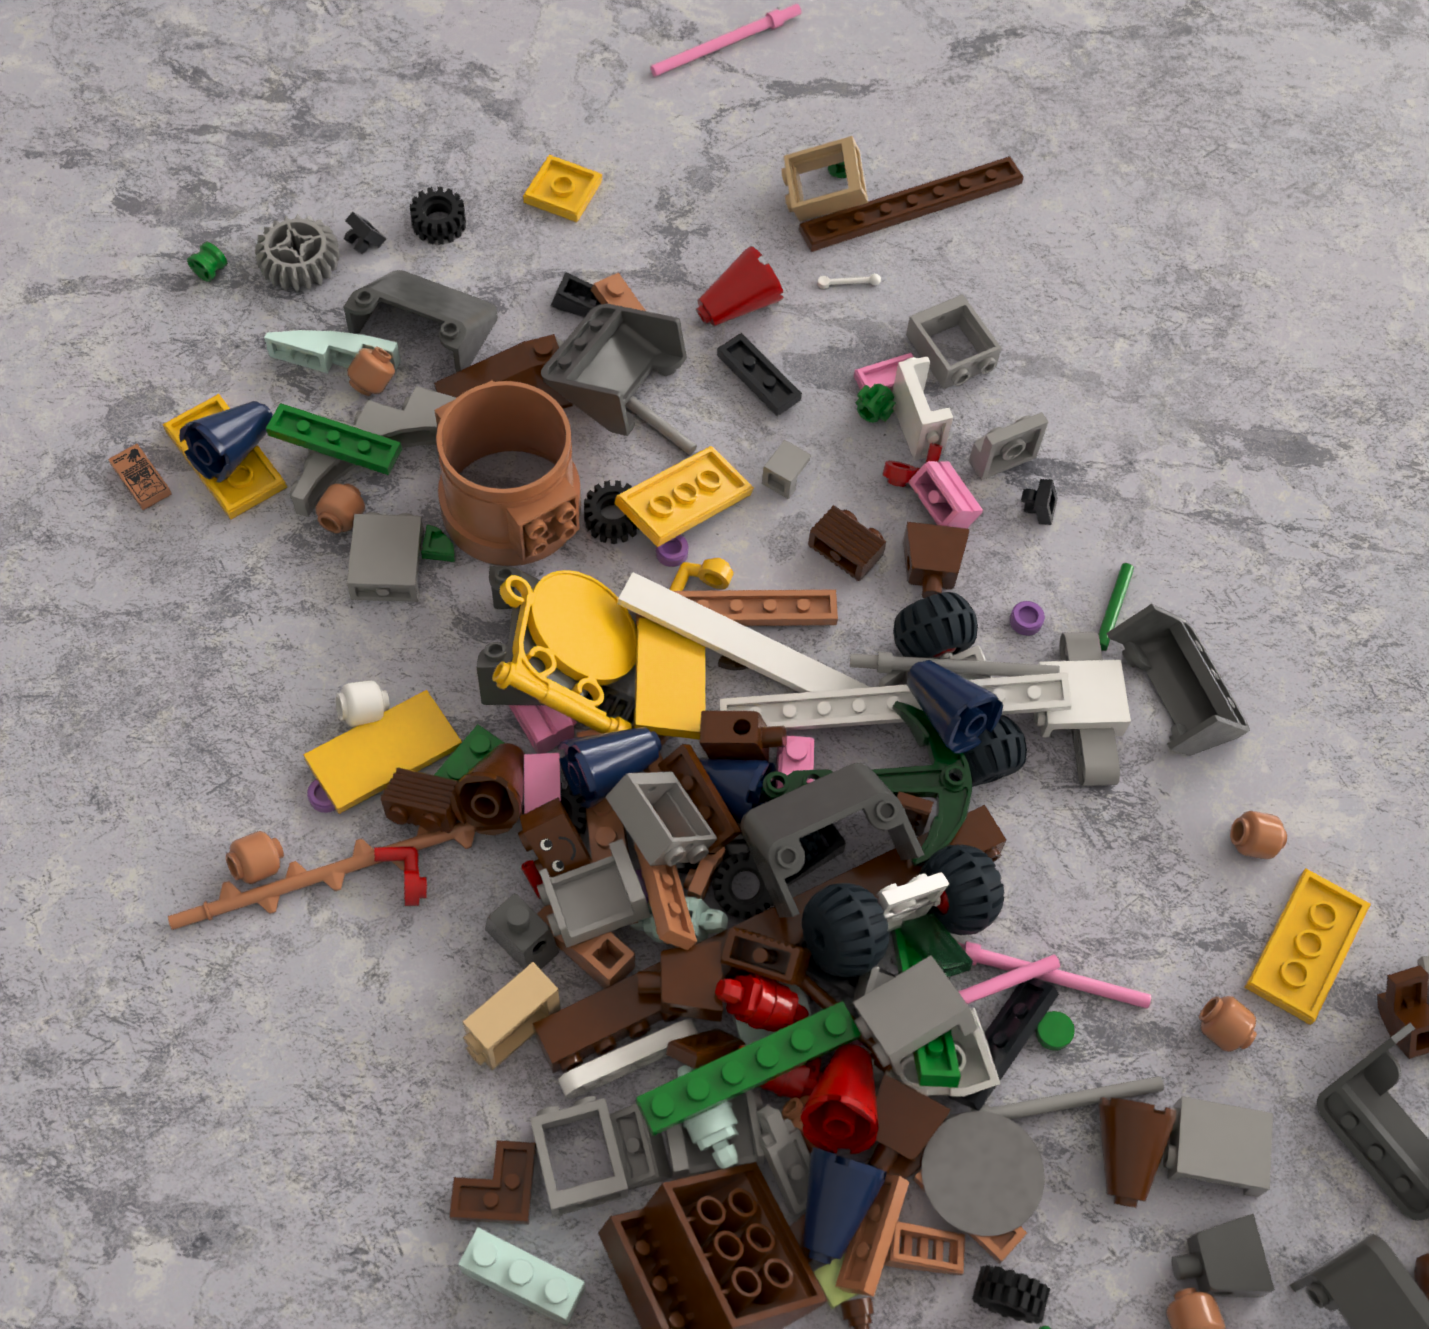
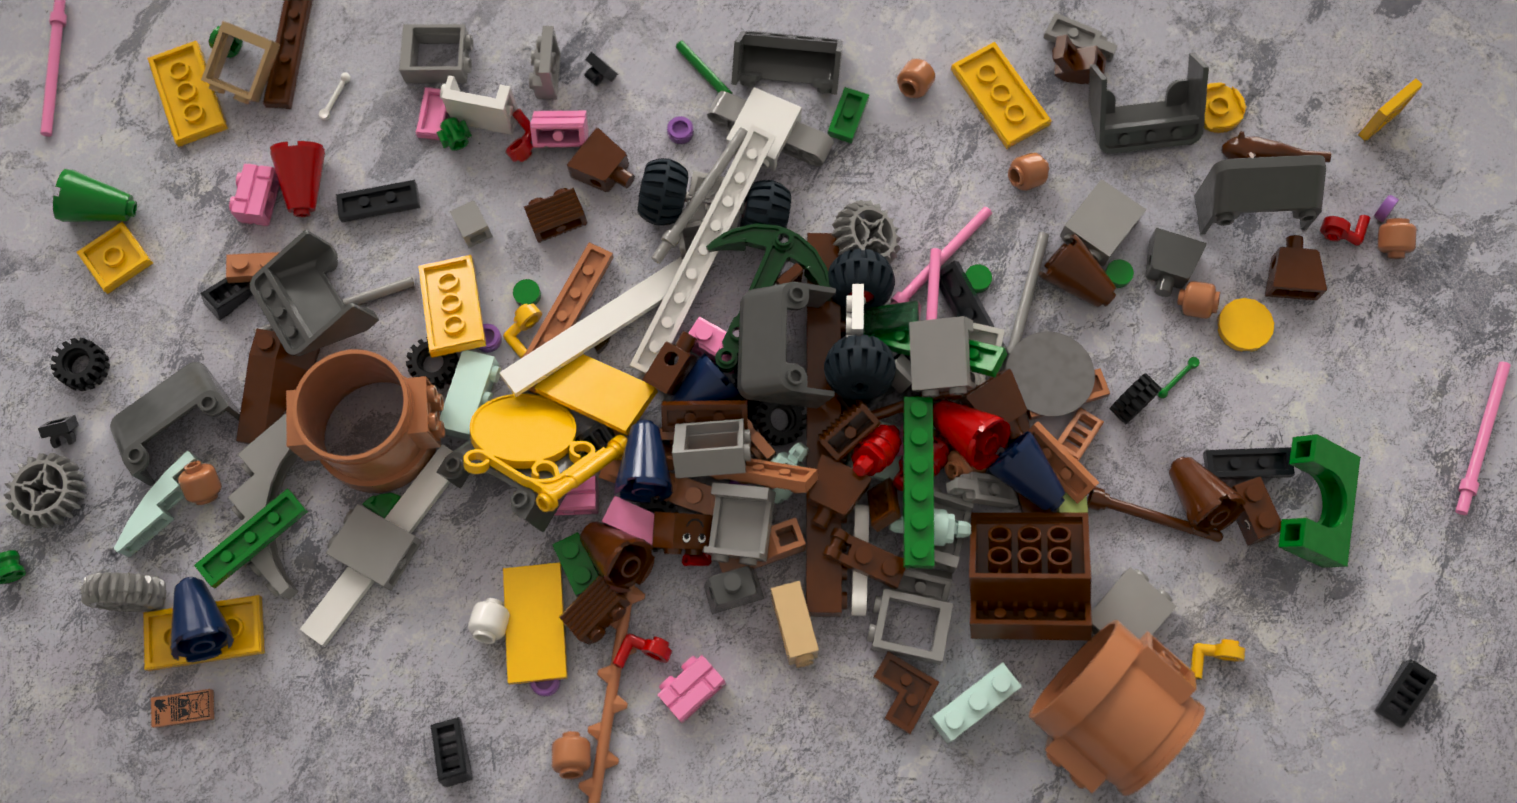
camera: 55 degrees left, 10 degrees up
nougat head [315,483,365,533] -> none
dark blue cone [907,660,1003,754] -> none
none -> green cone [53,169,137,222]
none -> light grey gear [80,572,167,612]
none -> yellow tile [147,40,228,147]
none -> bright pink brick [229,163,280,226]
none -> white tile [300,444,453,647]
none -> black slope [430,717,473,787]
none -> light aqua brick [440,350,501,440]
none -> green tile [513,279,541,306]
none -> bright pink brick [657,655,726,723]
none -> reddish brown plate [822,528,906,589]
none -> green plate [827,87,869,144]
none -> light grey gear [831,200,902,264]
none -> green tile [1105,259,1134,288]

